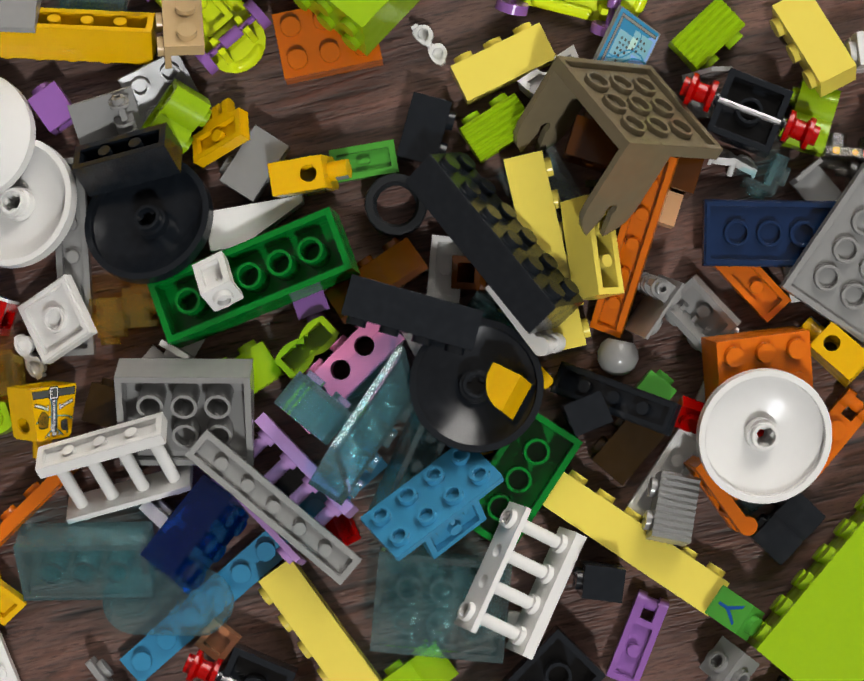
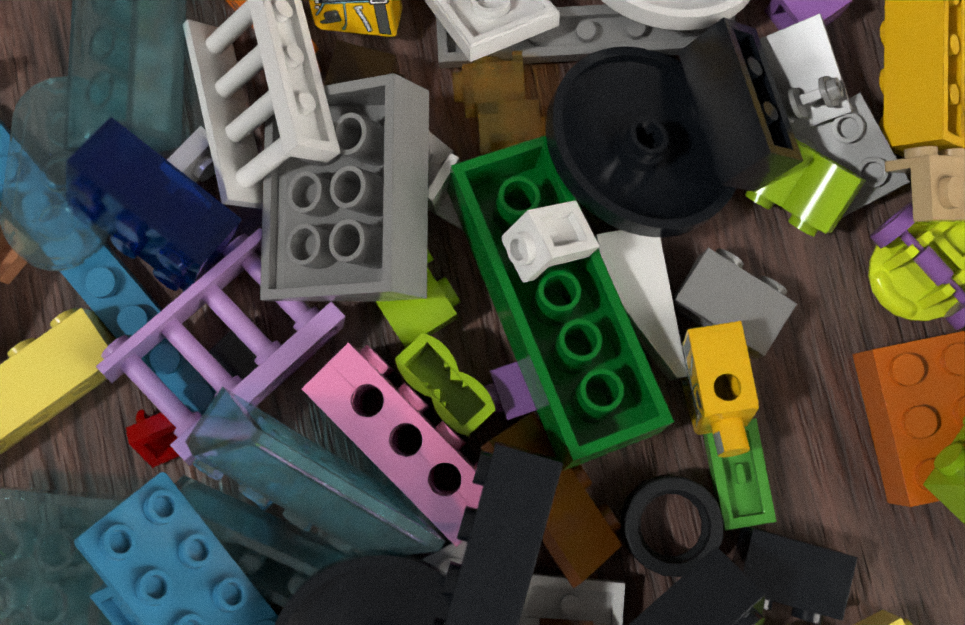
camera: 90 degrees right, 5 degrees down
light grey plate [185,429,362,586] -> none
yellow hinge [192,98,250,168] -> none
clear light blue brick [274,370,353,446] -> none
white piece [411,23,448,67] -> none

